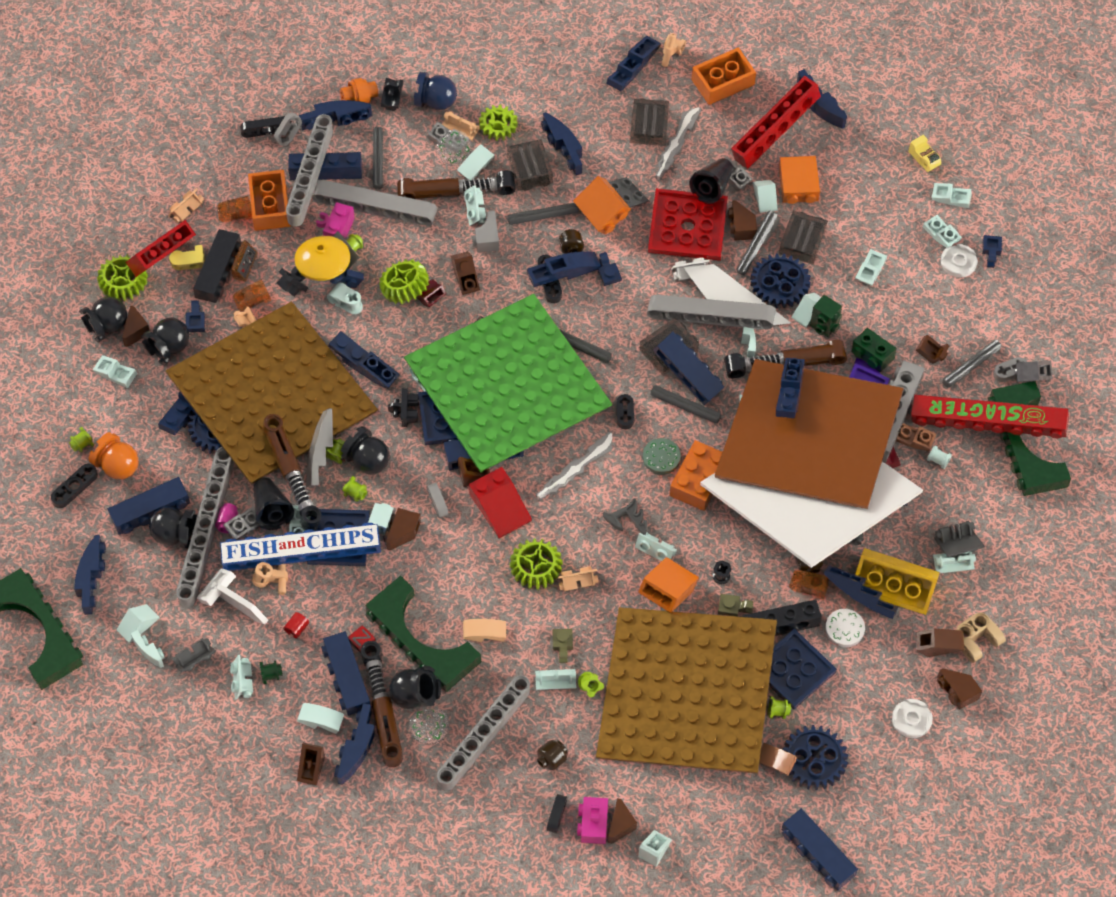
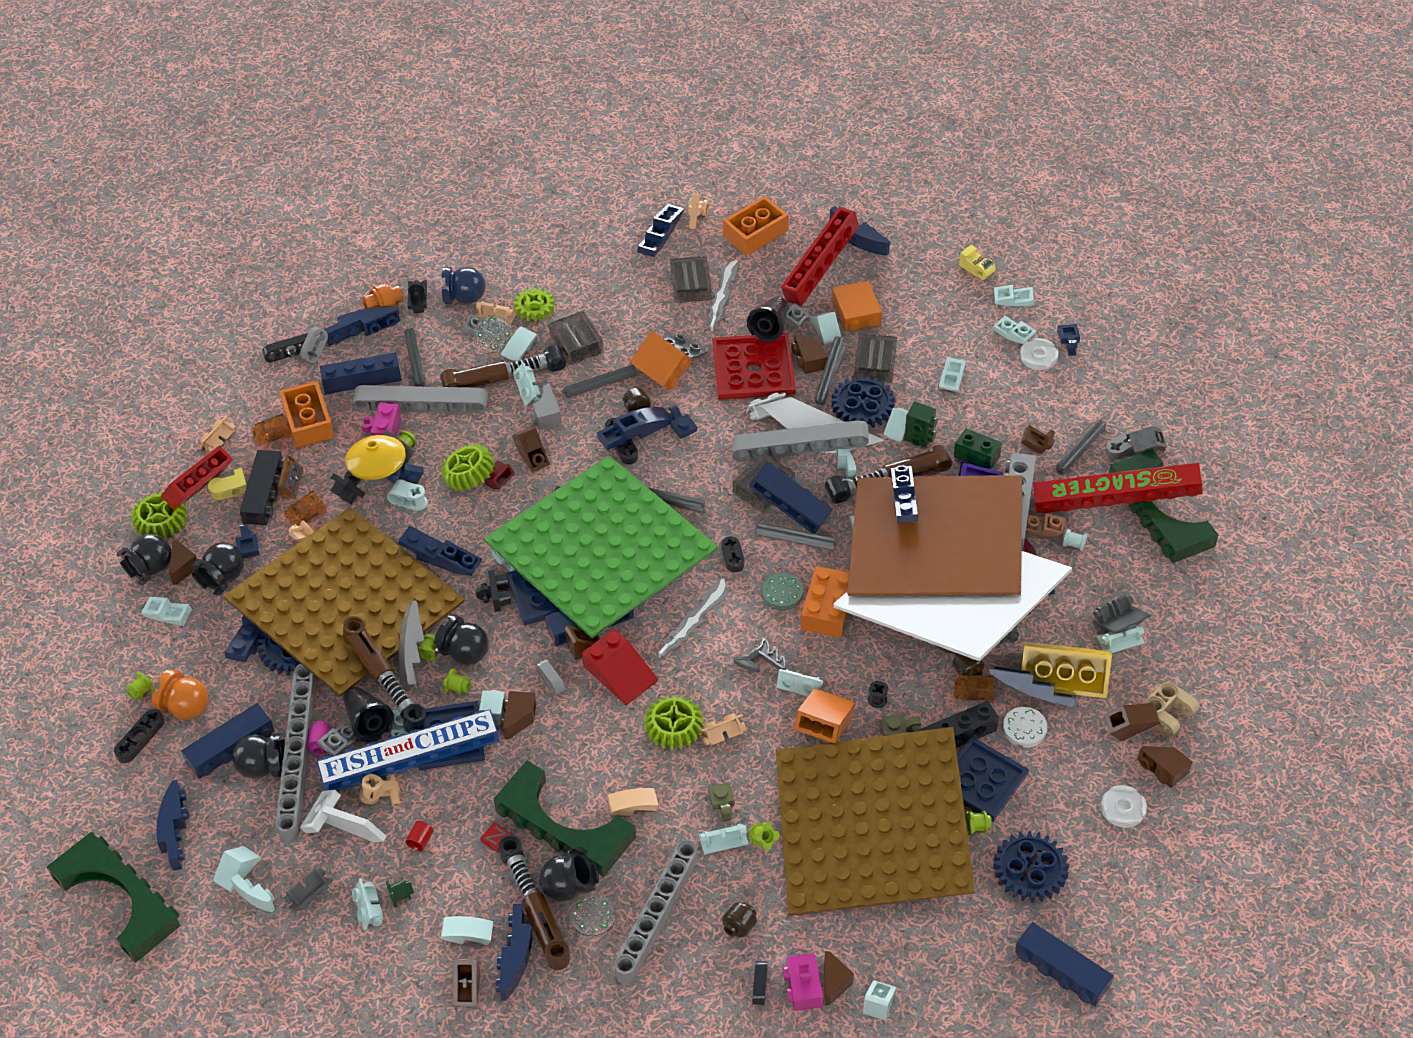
camera: 10 degrees left, 10 degrees down
light grey beam [286,114,333,227] -> none
dark blue brick [321,631,370,716] -> none
dark blue slope [541,112,582,176] -> none
nougat slope [759,743,797,776] -> none

